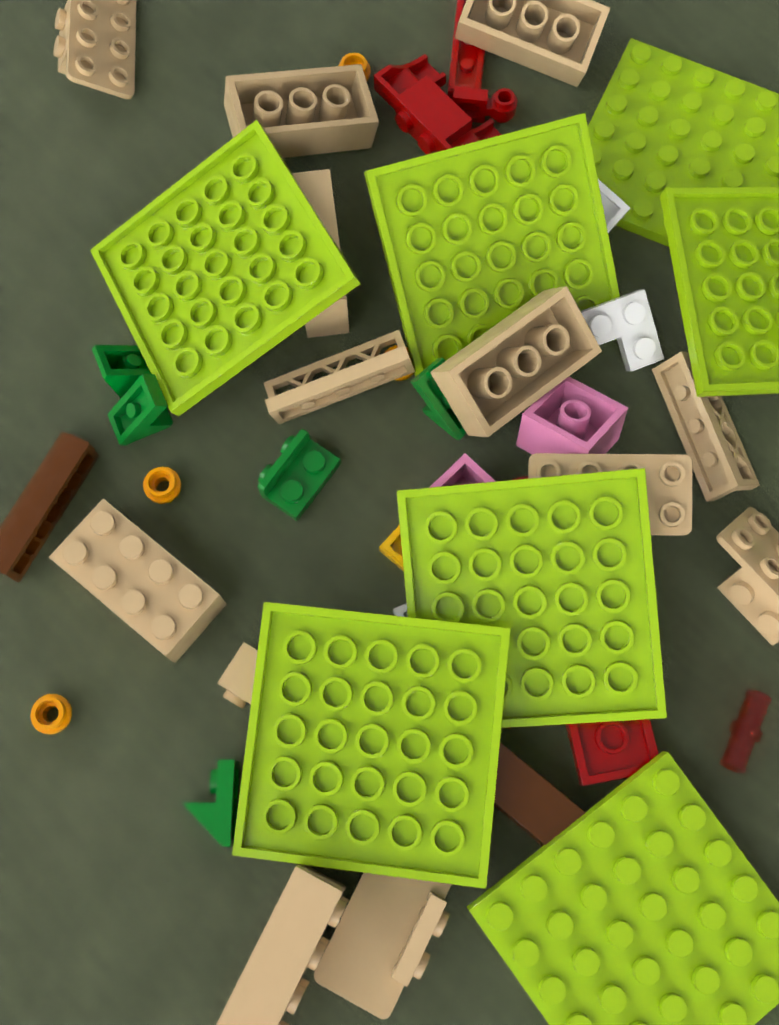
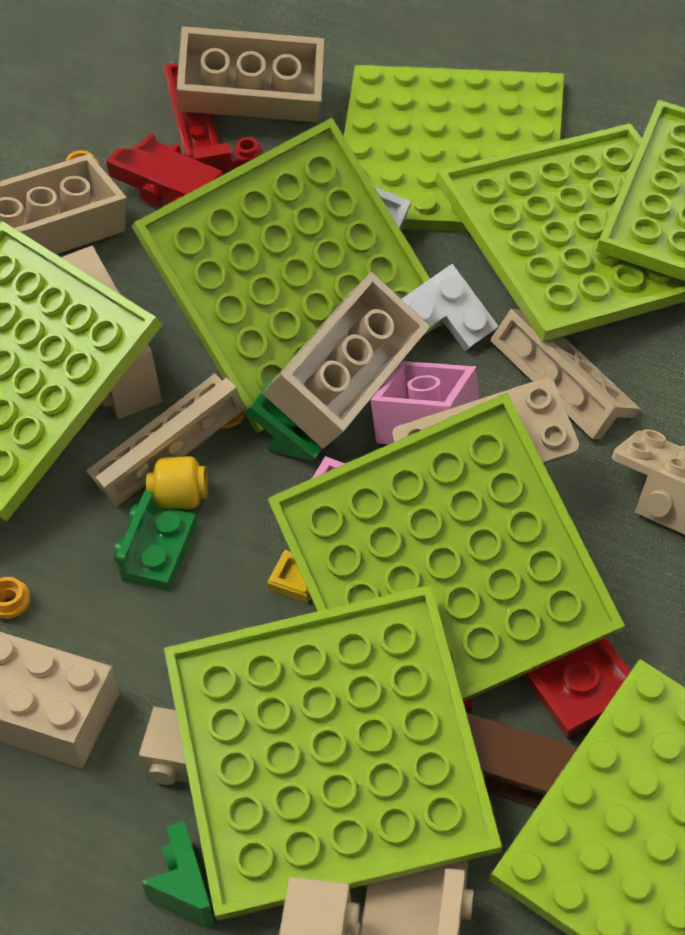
camera: 15 degrees left, 20 degrees down
none -> yellow head [146,456,208,511]

